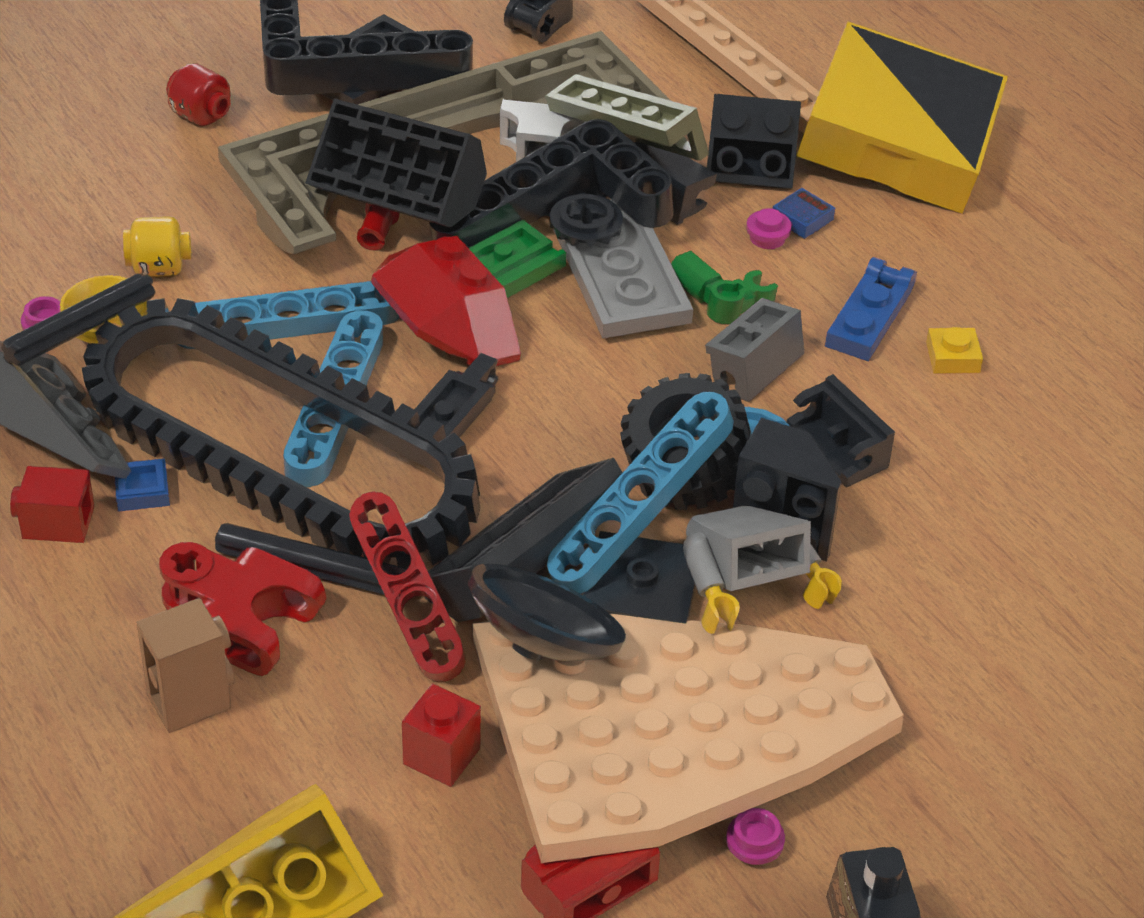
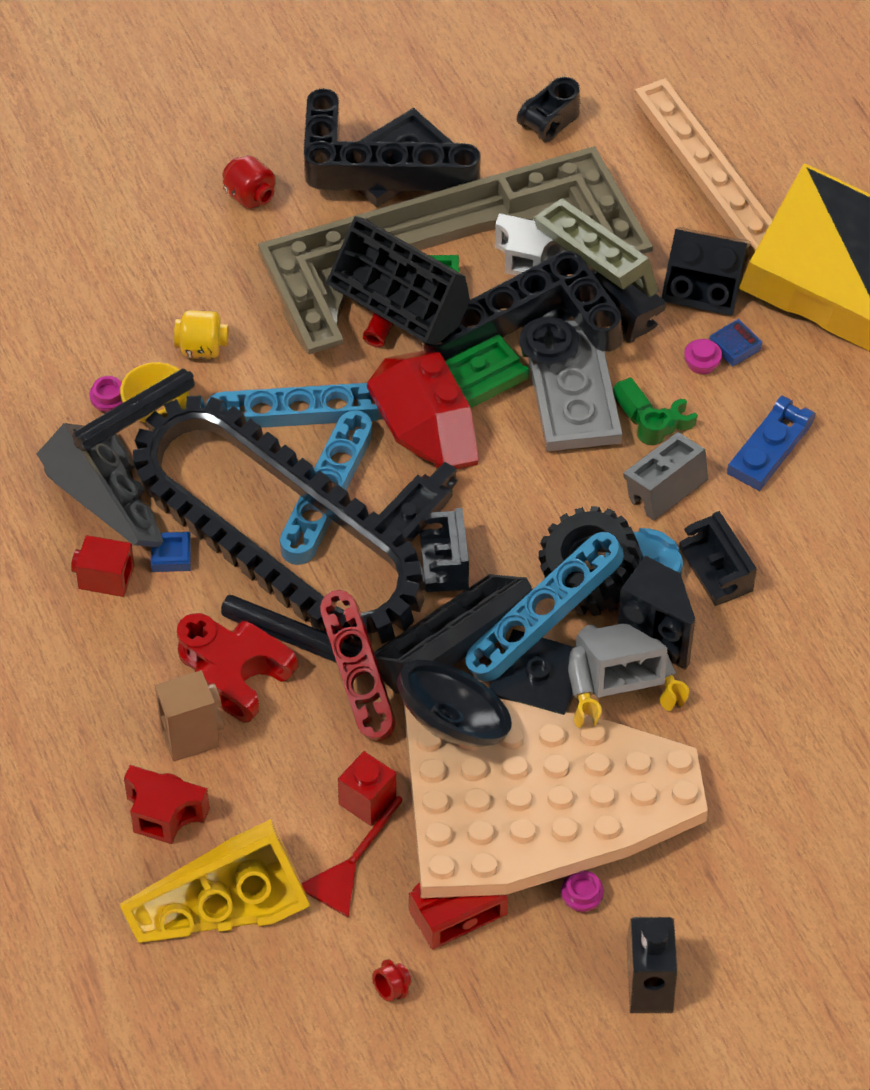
camera: 10 degrees right, 10 degrees up
yellow plate [926,327,983,374] -> none
none -> red brick [124,765,210,844]
none -> red piece [301,796,403,918]
none -> black hinge [420,508,469,592]

